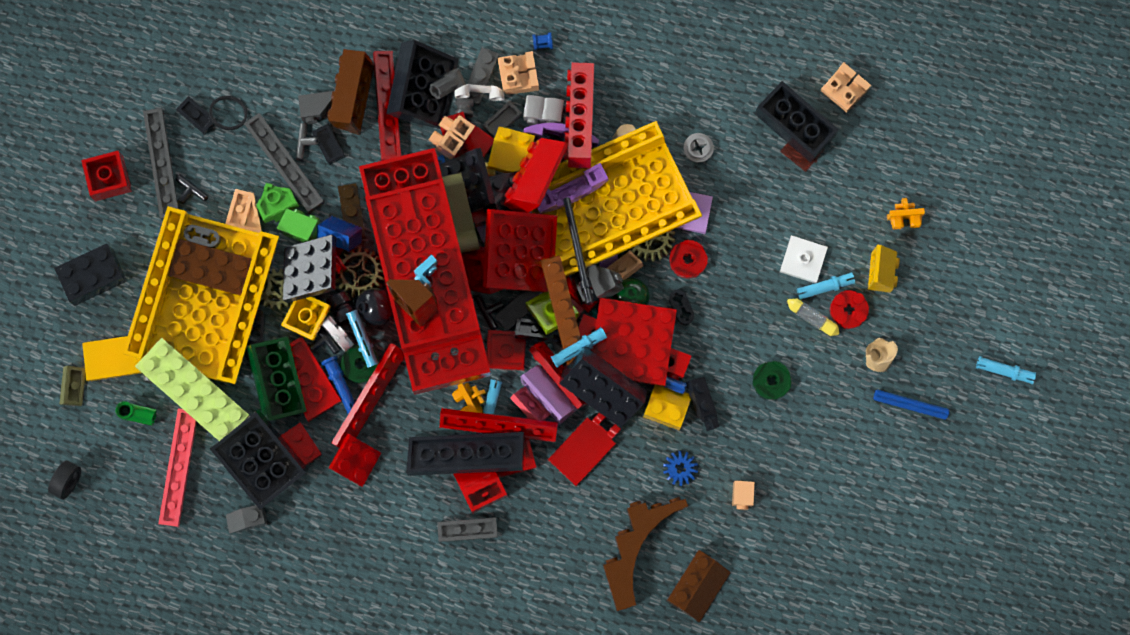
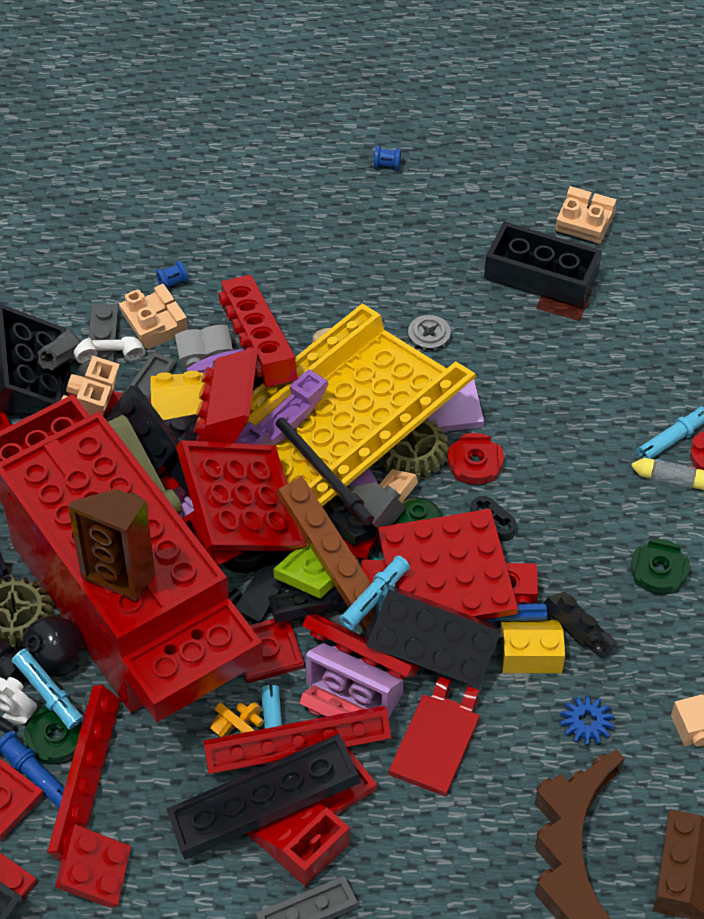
camera: 20 degrees left, 25 degrees down
white plate [780,235,828,283] -> none

